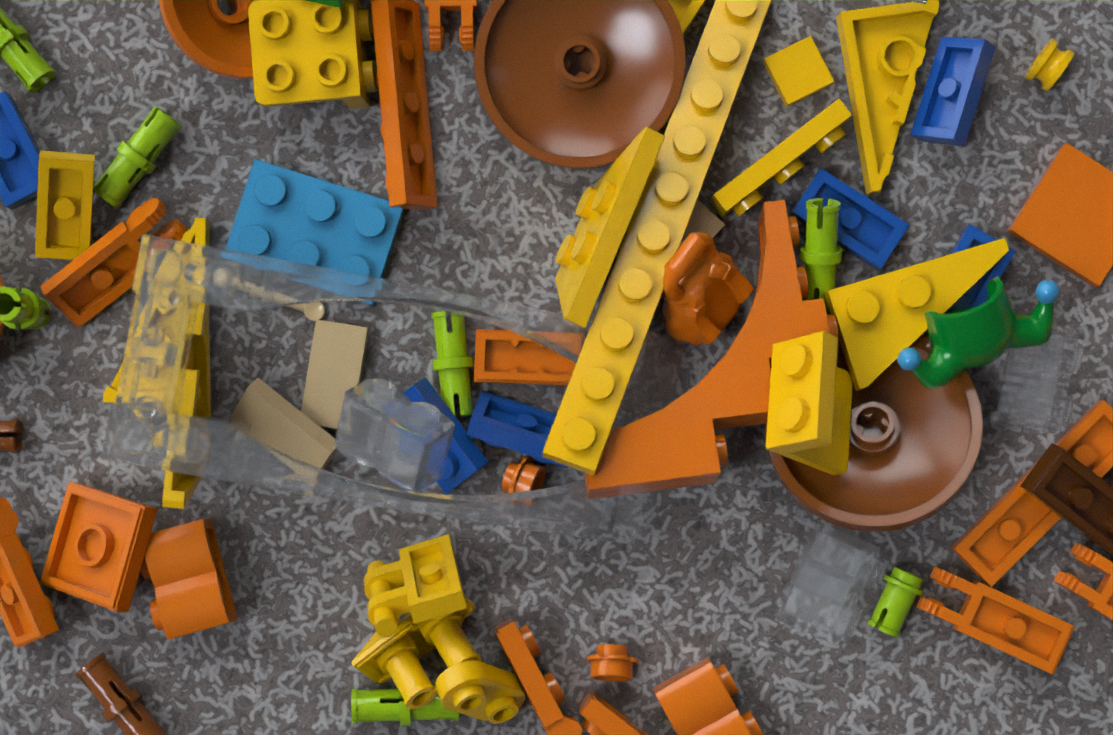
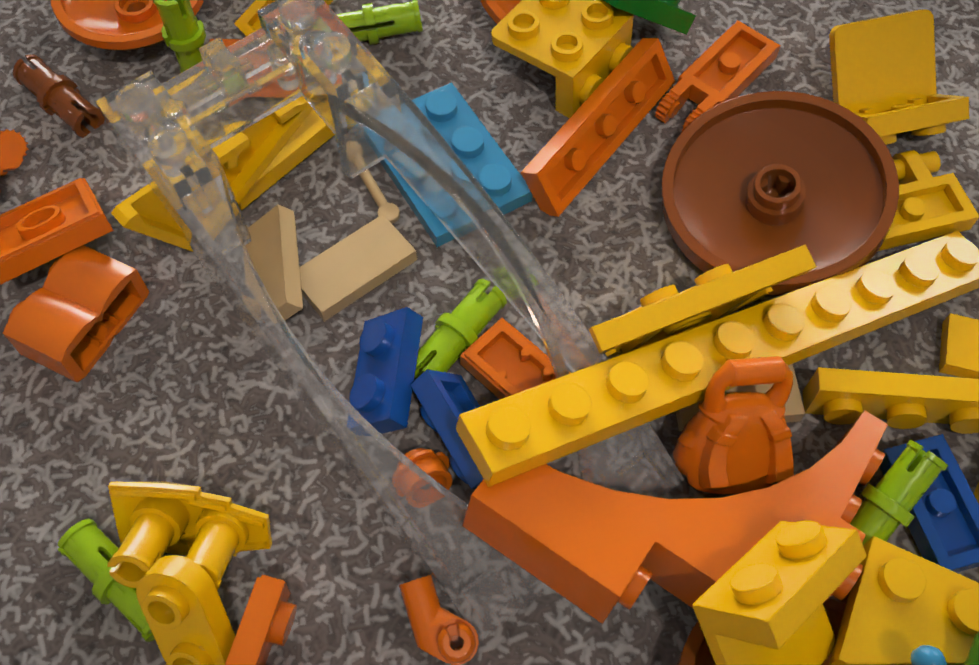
camera: 40 degrees right, 25 degrees down
clear brick [334,379,455,493] -> none
yellow plate [363,534,467,637] -> none
none -> orange arm [399,575,479,665]

